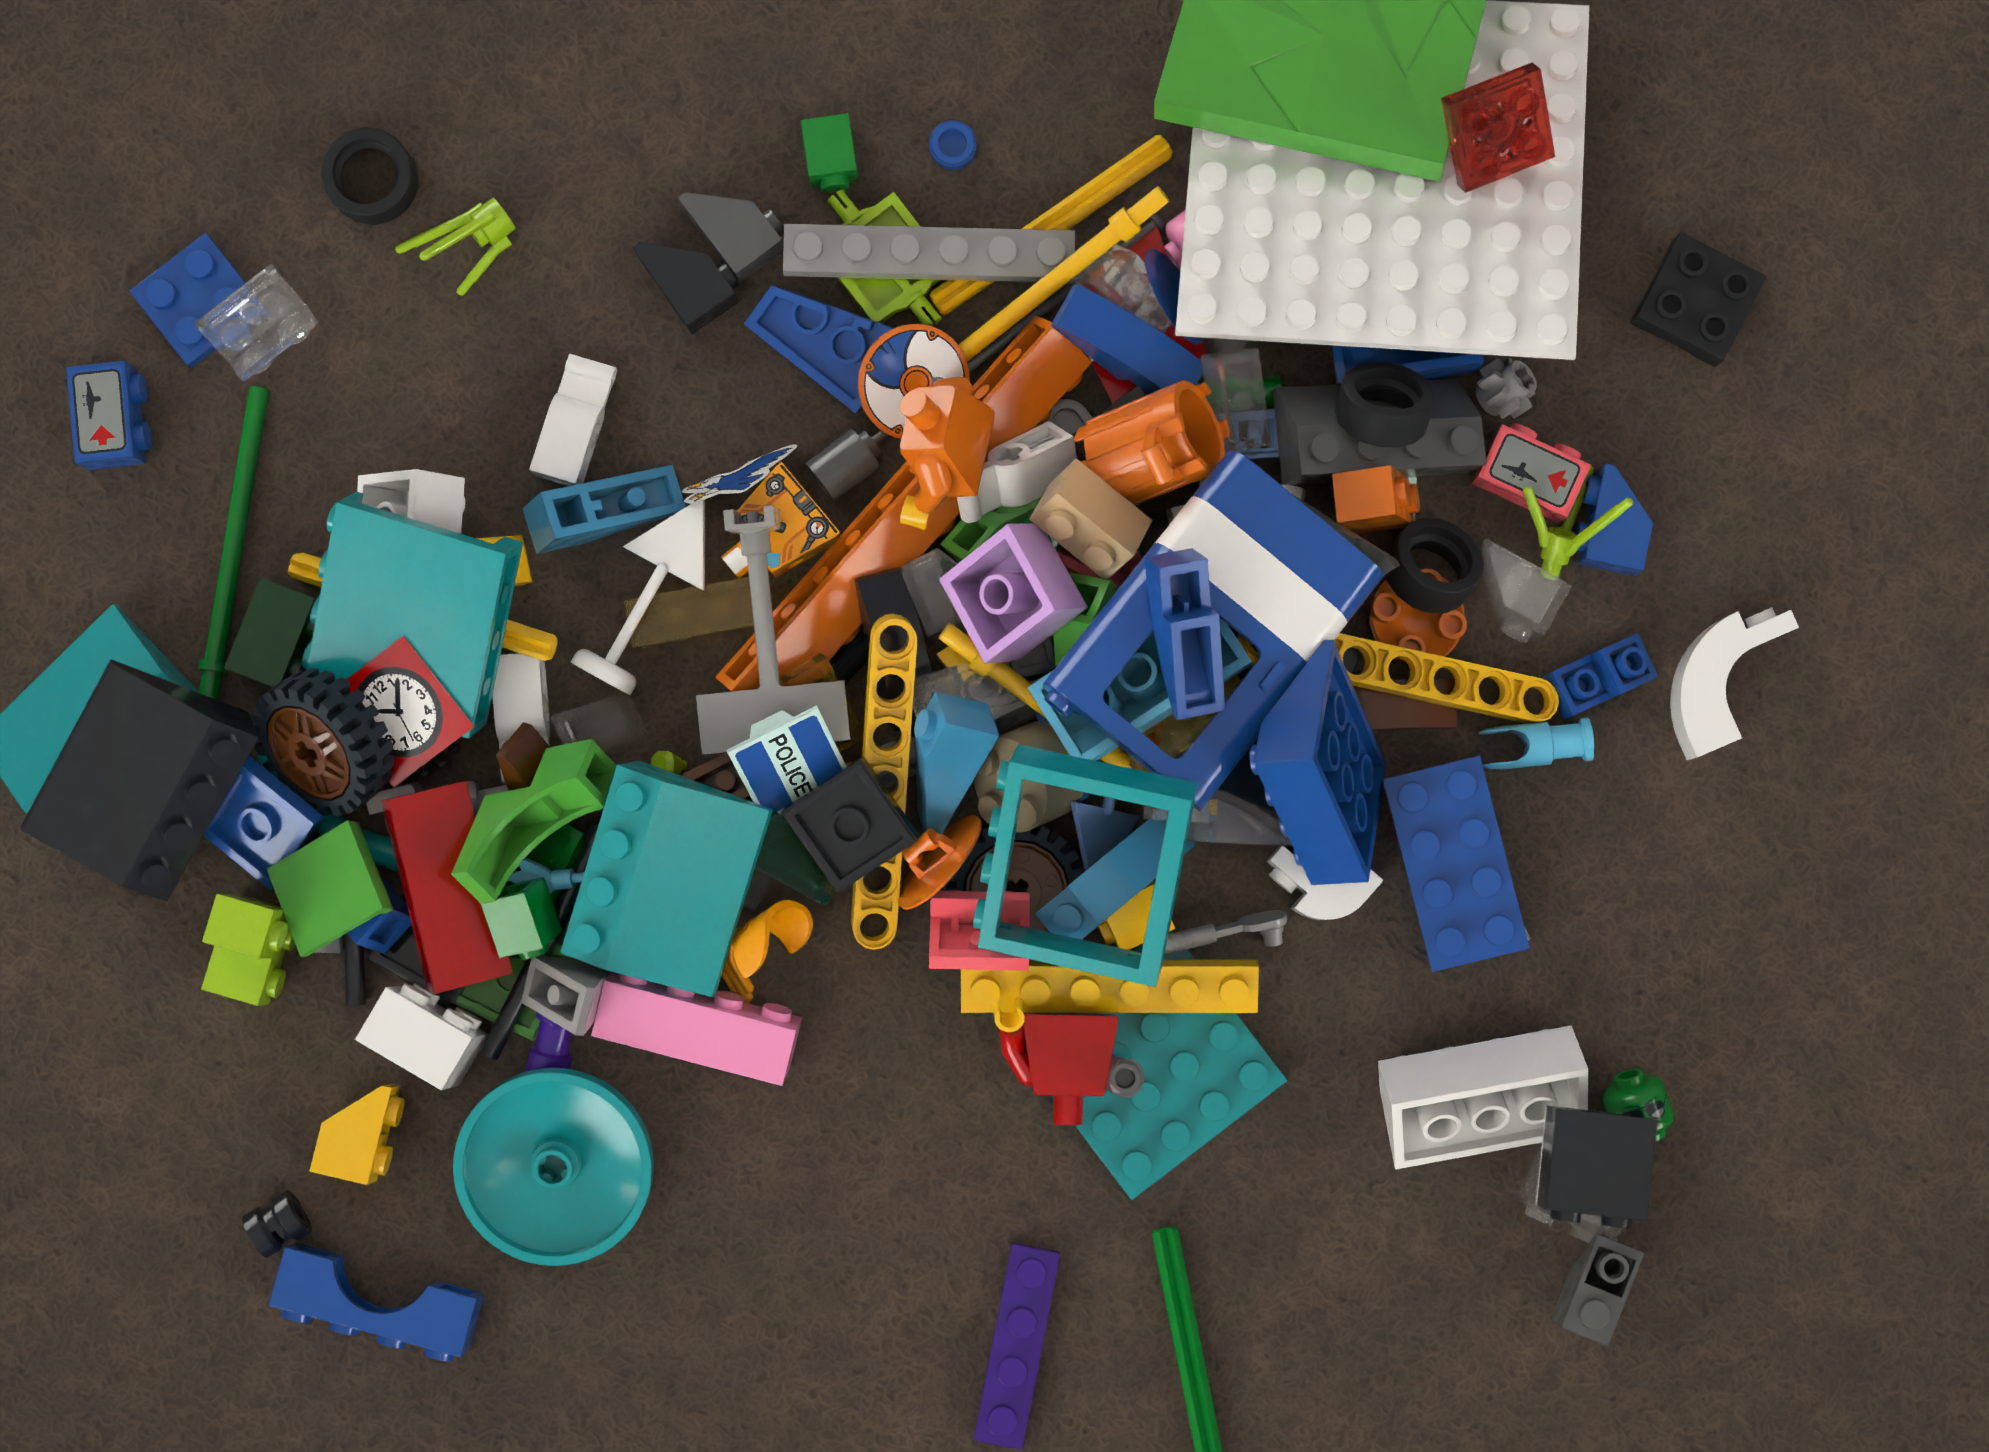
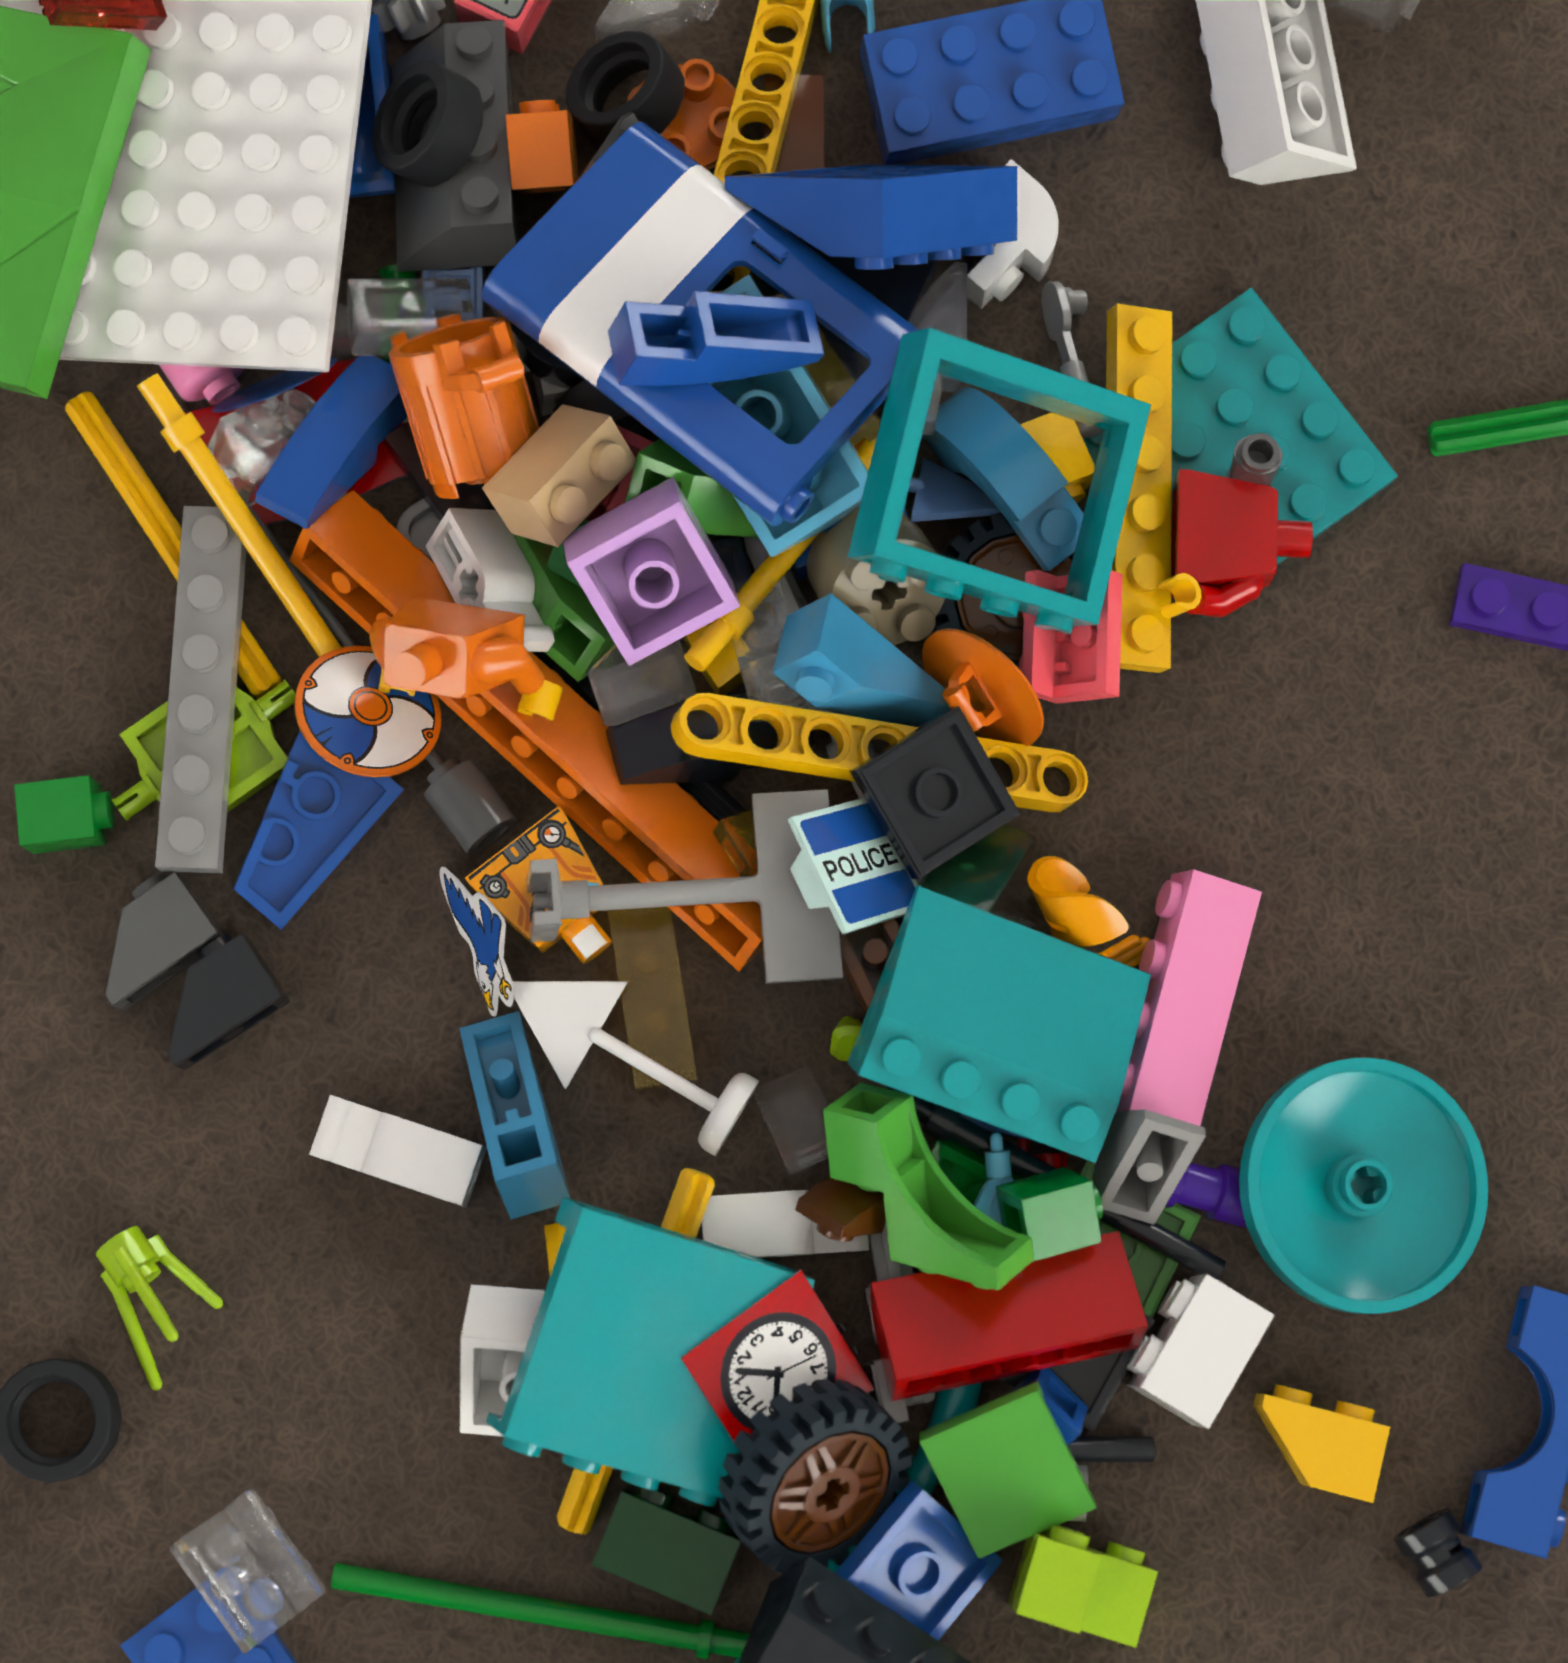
camera: 90 degrees left, 5 degrees down
blue tile [929,120,977,170] -> none

